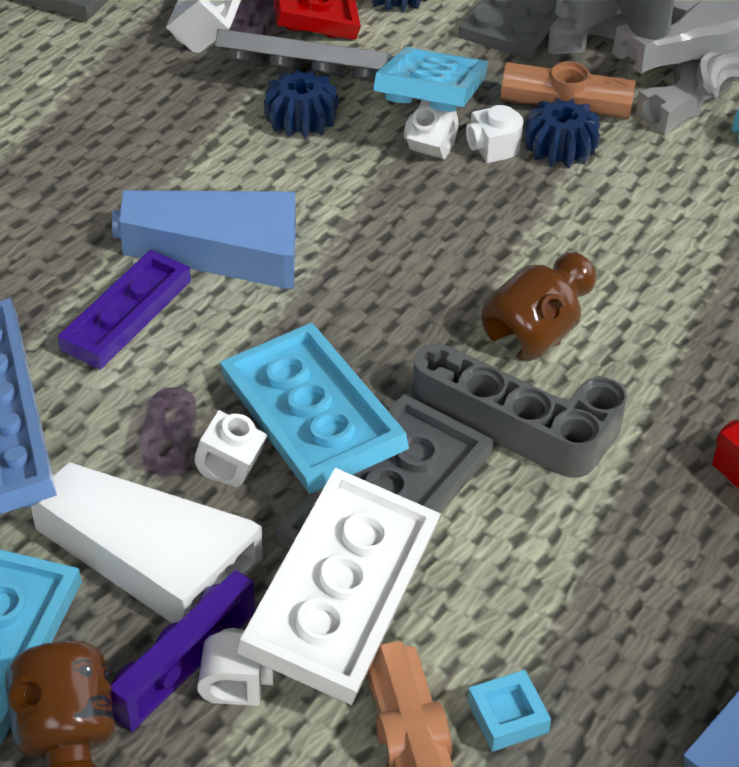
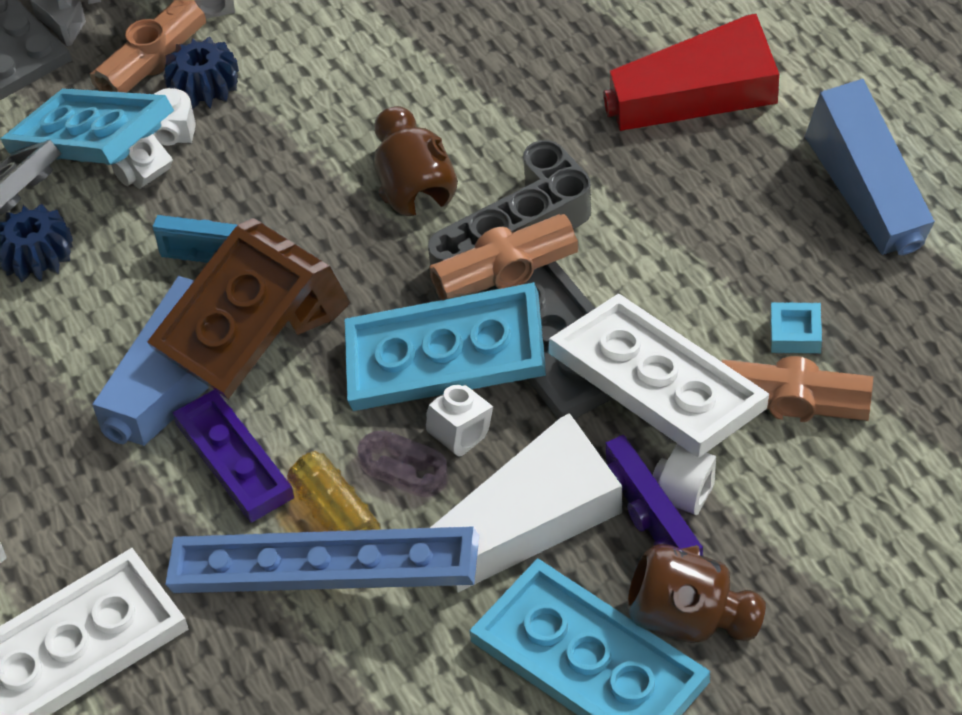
camera: 60 degrees left, 5 degrees up
none -> reddish brown bracket [147,218,350,400]
none -> dark azure plate [153,215,237,263]
none -> clear yellow axle [287,451,381,531]
none -> nougat piece [429,214,578,300]

